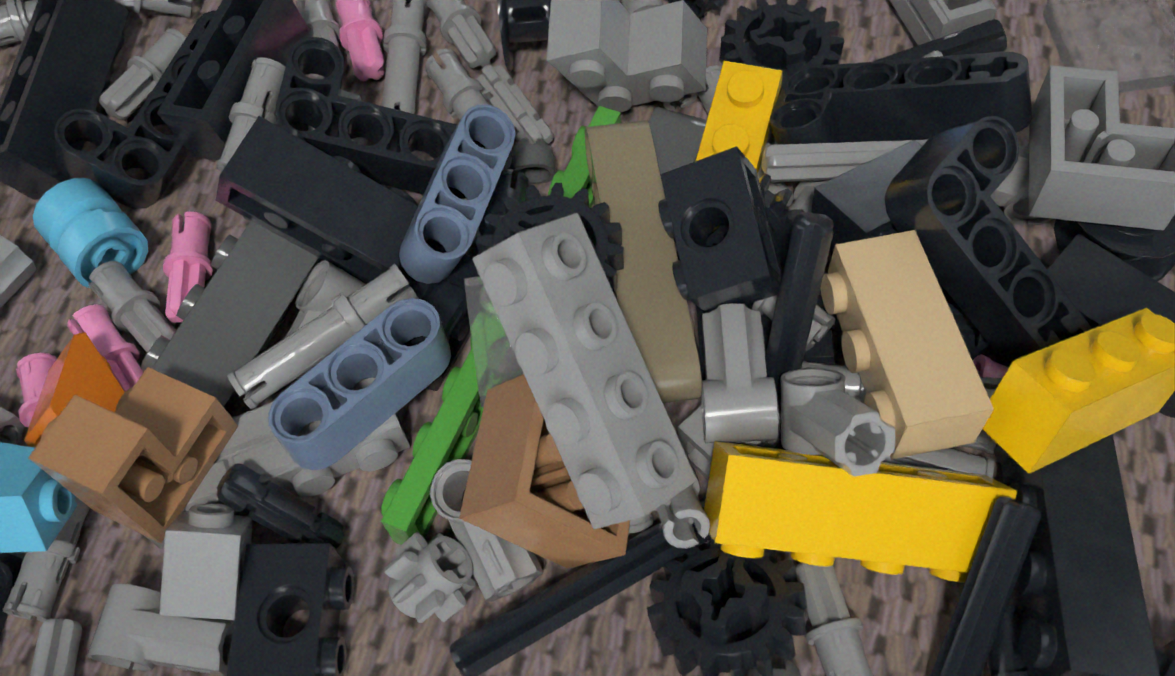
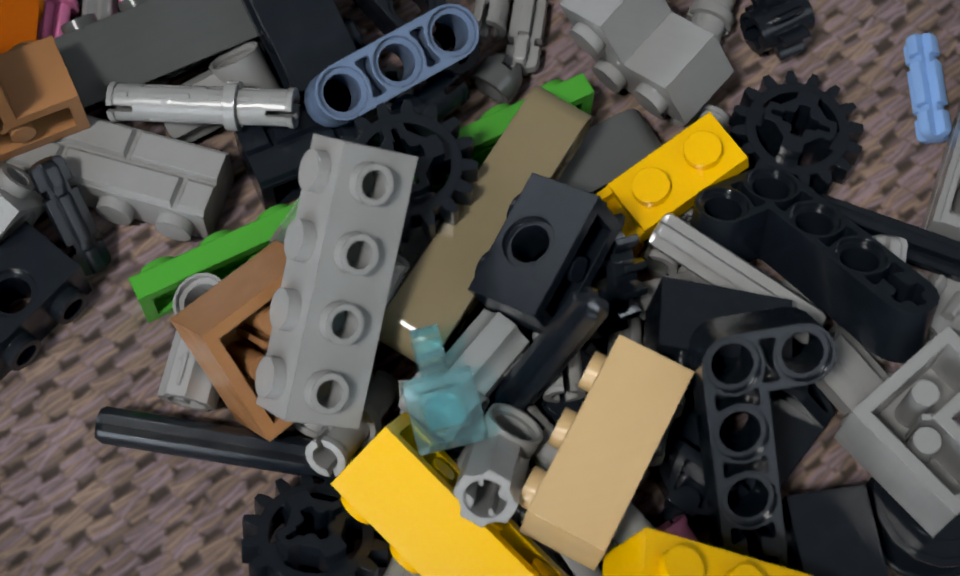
camera: 30 degrees right, 5 degrees up
sand blue beam [268,298,451,470] -> none
light grey gear [384,532,476,623] -> none
none -> clear light blue plate [401,324,488,456]

